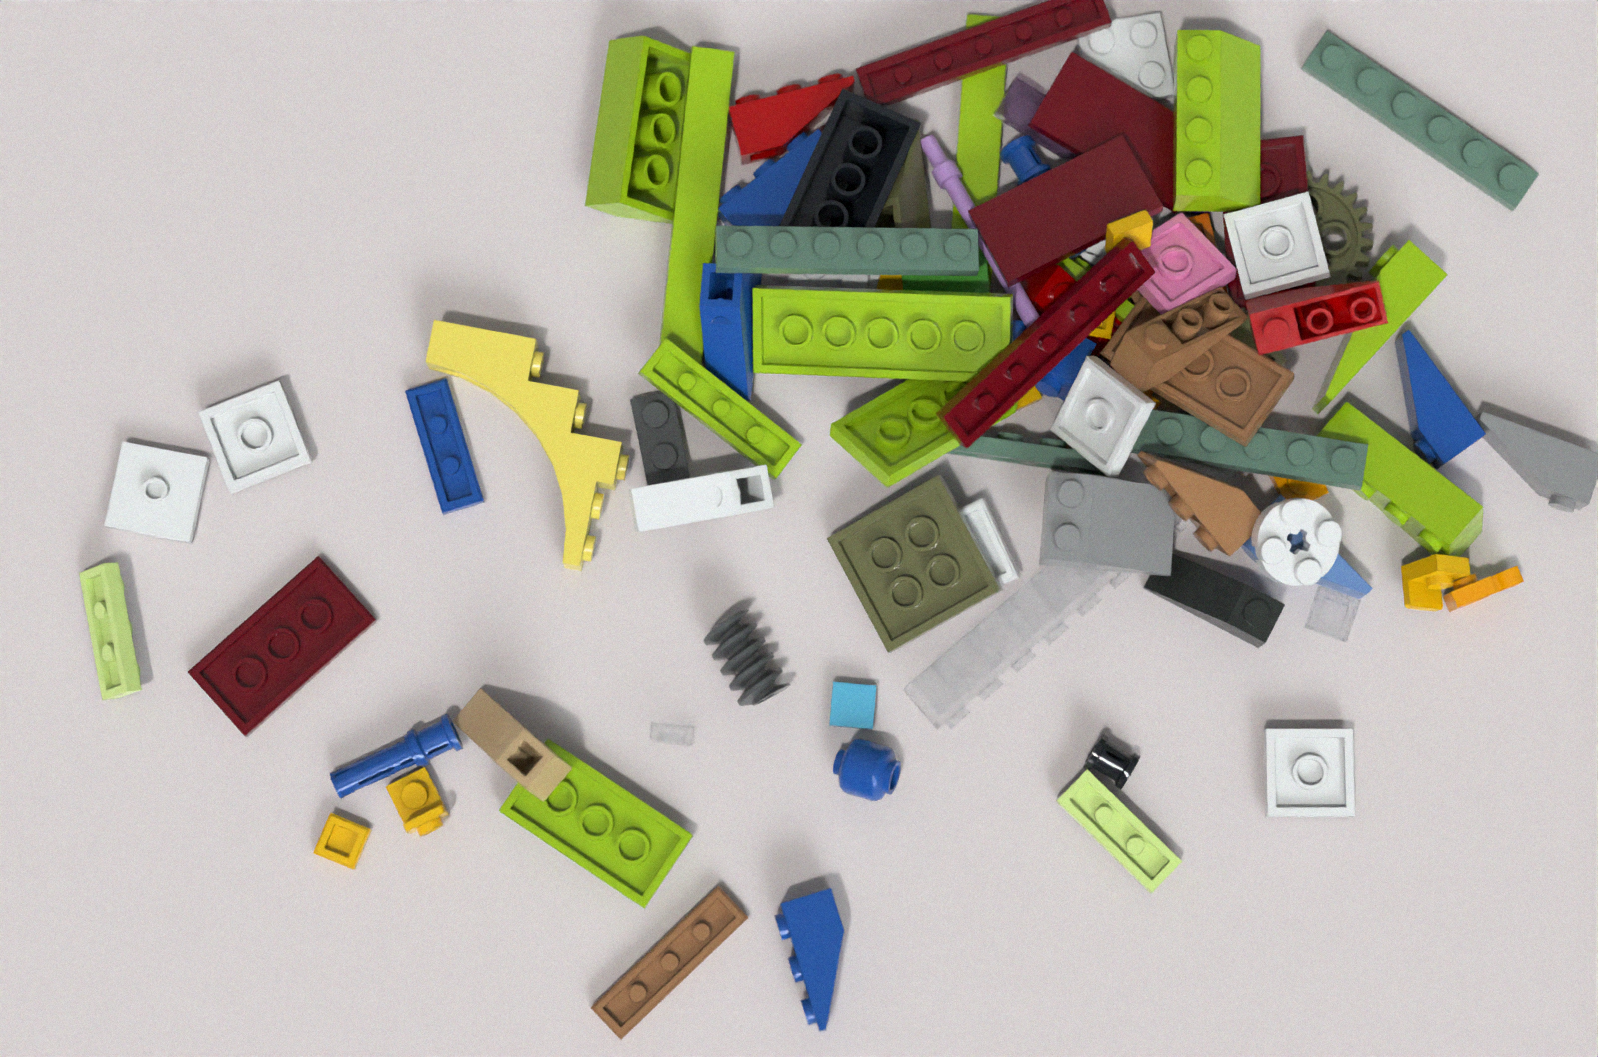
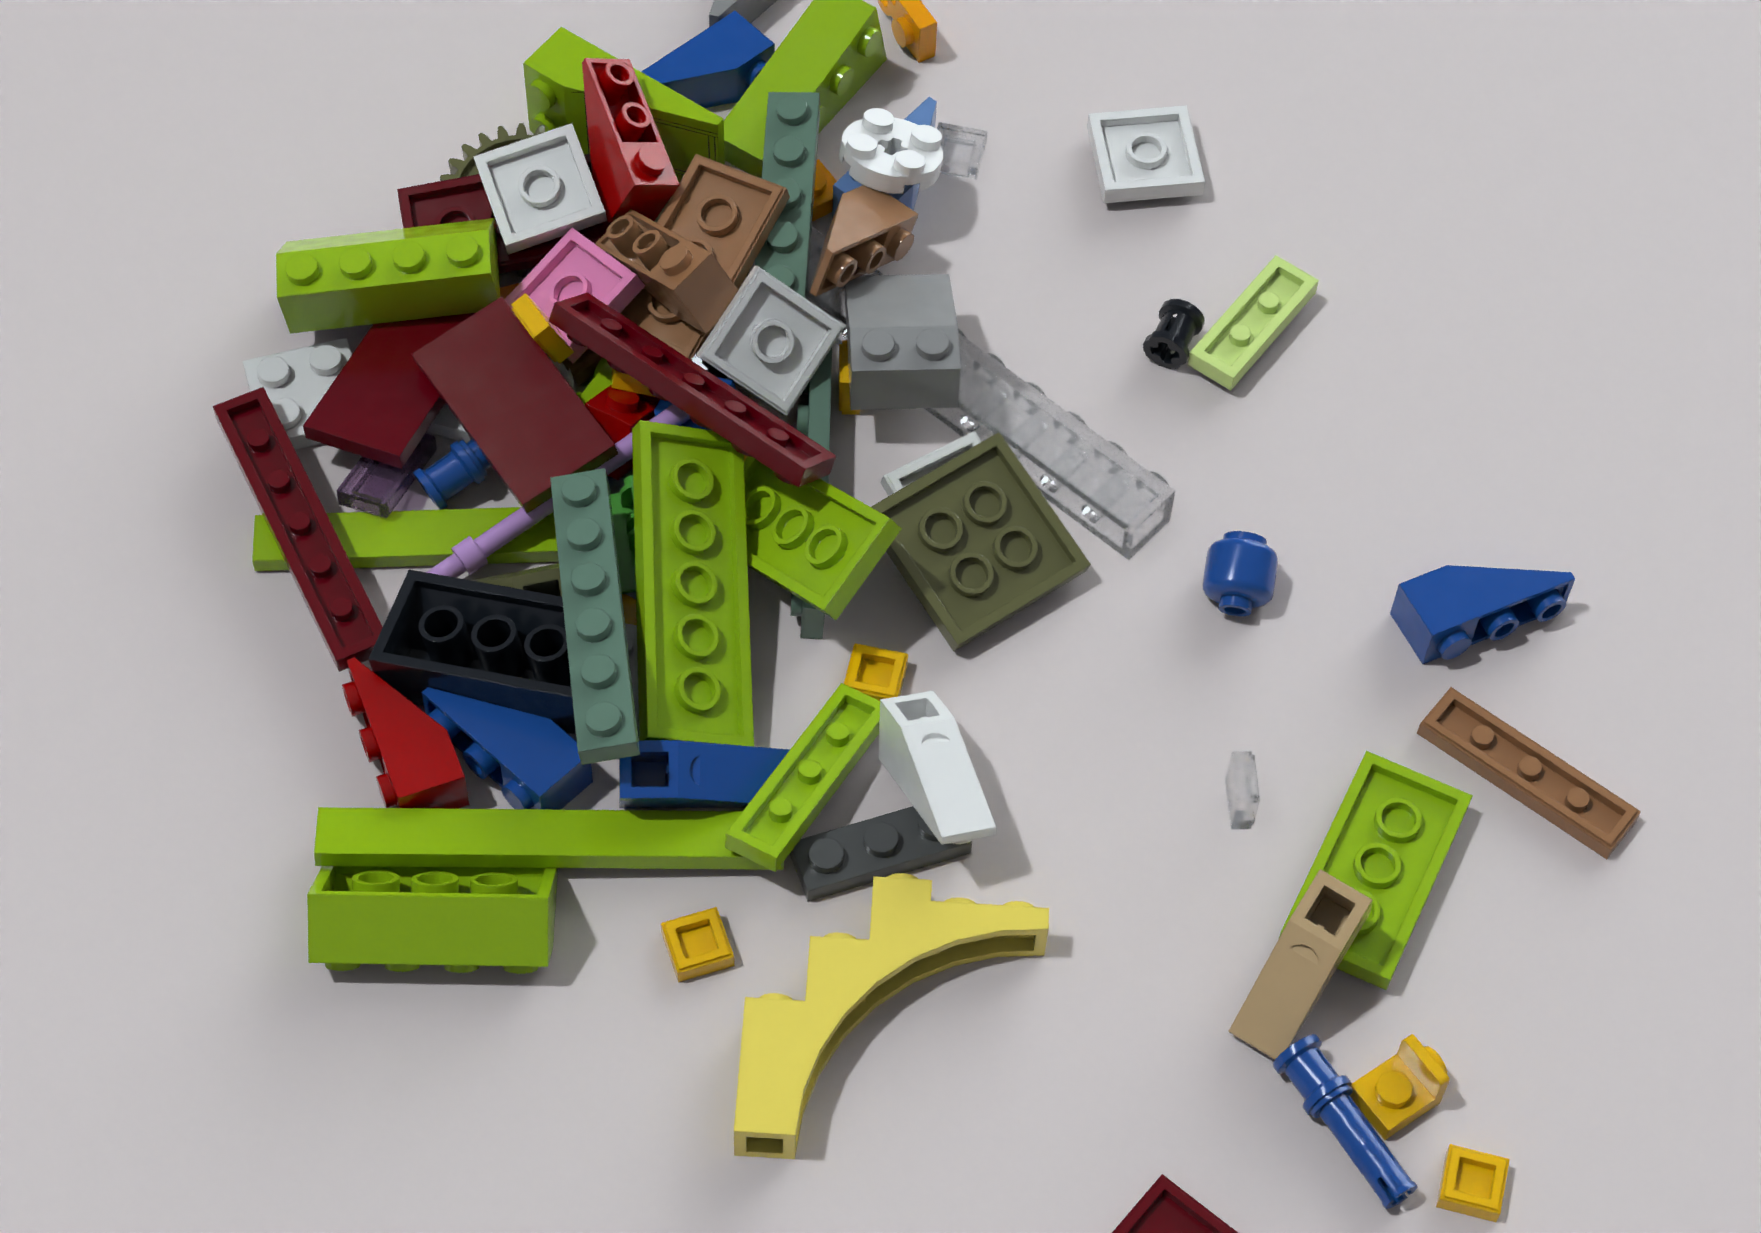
camera: 95 degrees left, 25 degrees down
blue tile [405,378,484,515] -> none
dark grey piece [703,609,790,706] -> none
medium azure tile [829,682,876,730] -> none
pearl dark grey slope [1143,553,1285,648] -> none
sand green plate [1301,31,1539,212] -> none
yellow bracket [1401,554,1470,612] -> none
none -> yellow tile [661,907,735,983]
none -> yellow tile [844,643,909,701]

